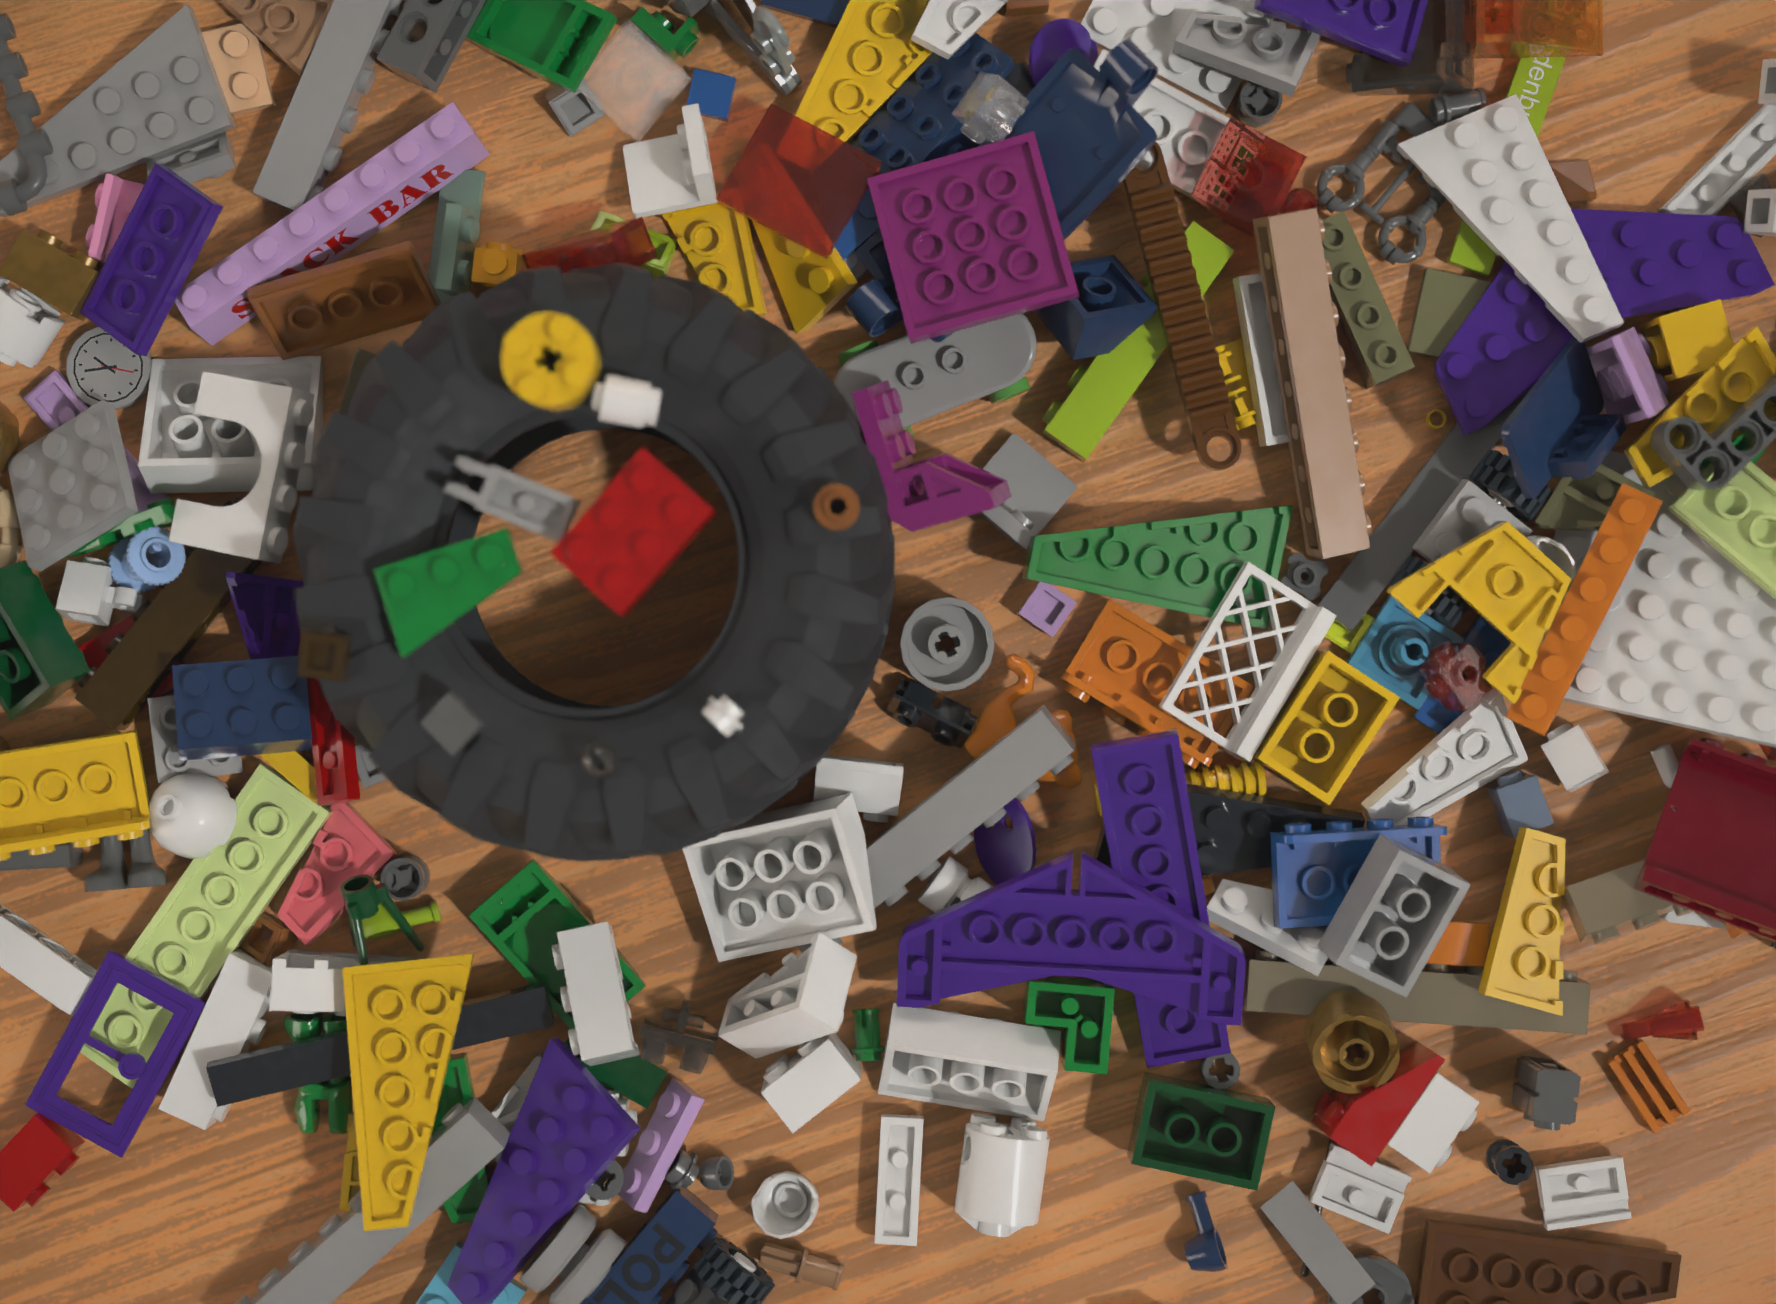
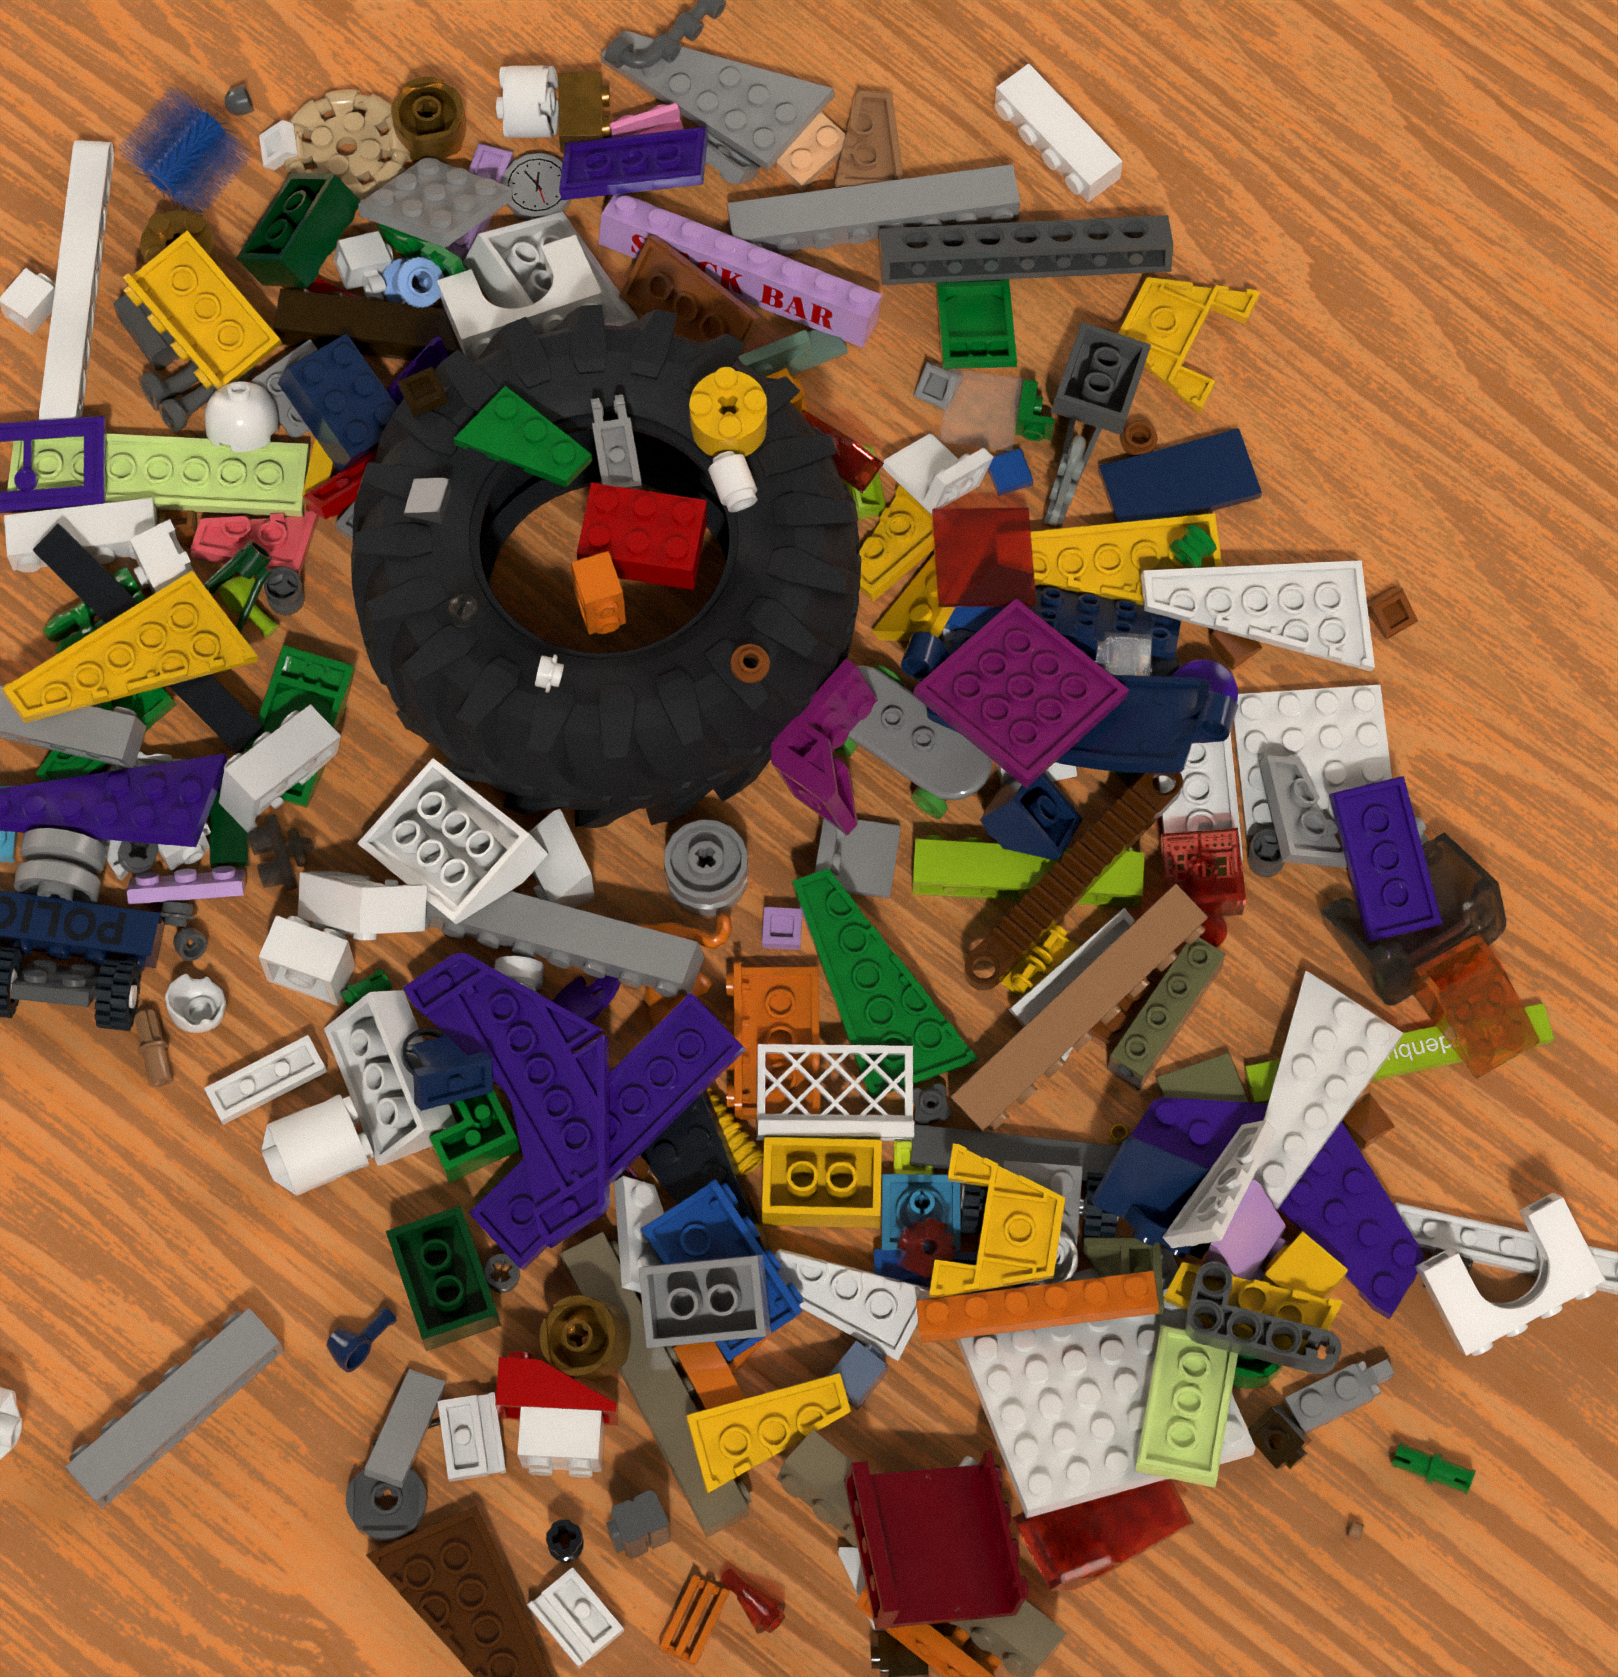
camera: 60 degrees right, 20 degrees down
black hinge [886,679,977,749] -> none
dark grey piece [1317,103,1447,265] -> none
dark grey pin [1429,87,1487,125] -> none
white brick [1541,723,1609,793] -> none
none -> dark blue piece [401,1028,493,1111]
none -> orange brick [571,551,626,635]
none -> white wing [1163,1120,1276,1248]

